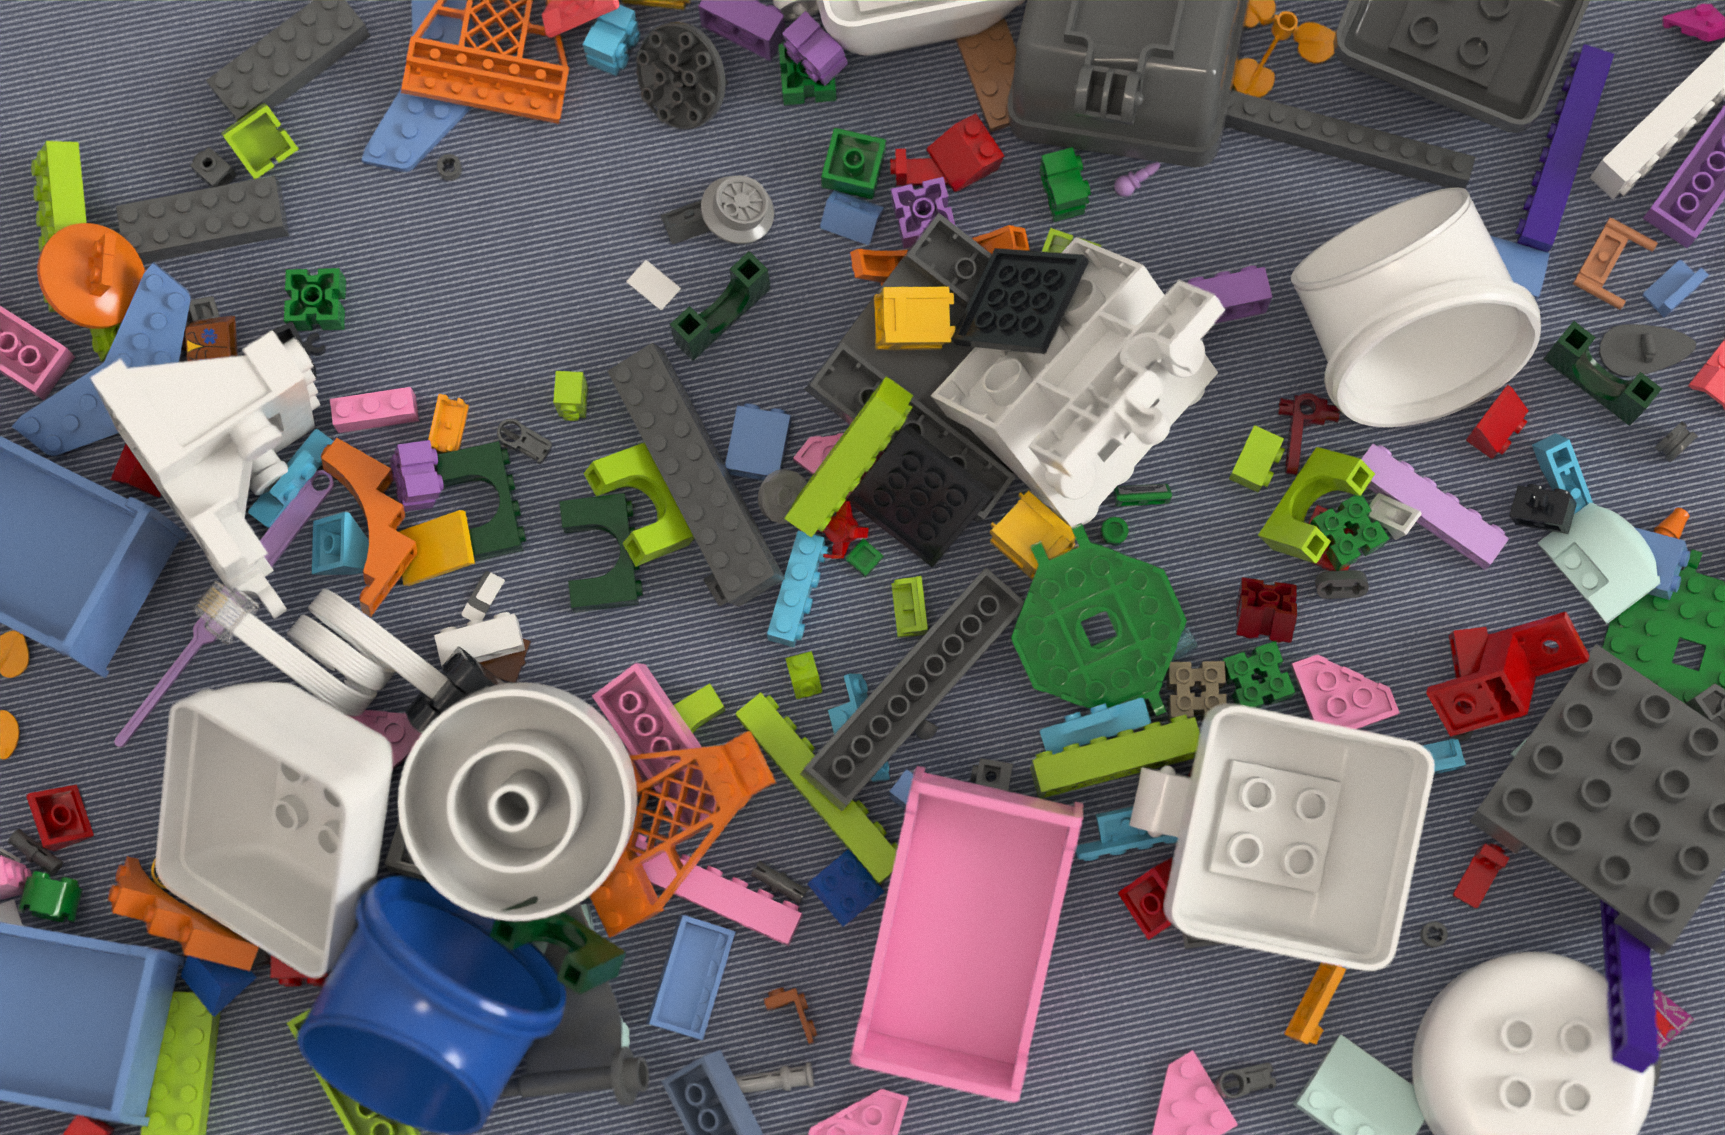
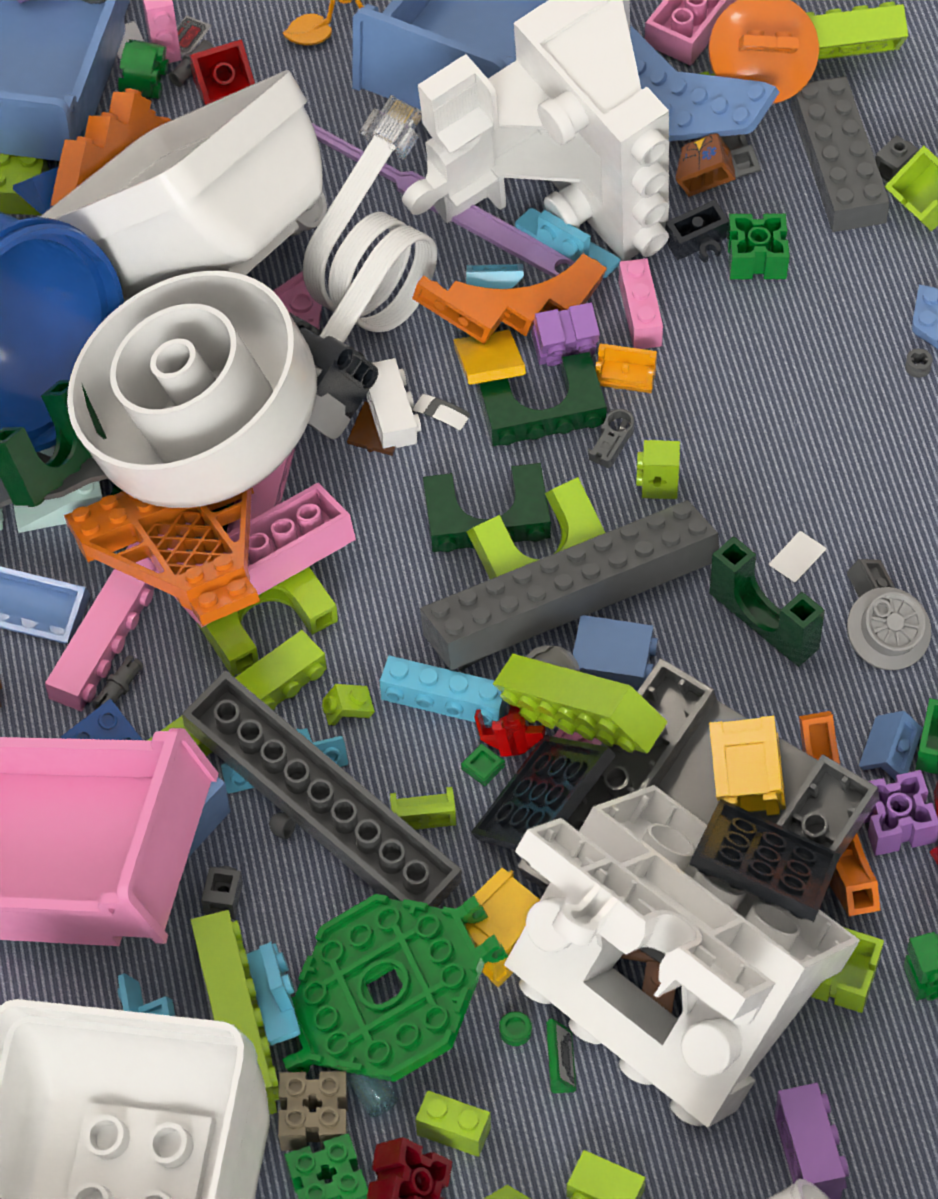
camera: 90 degrees right, 20 degrees down
none -> lime brick [415,1090,491,1157]

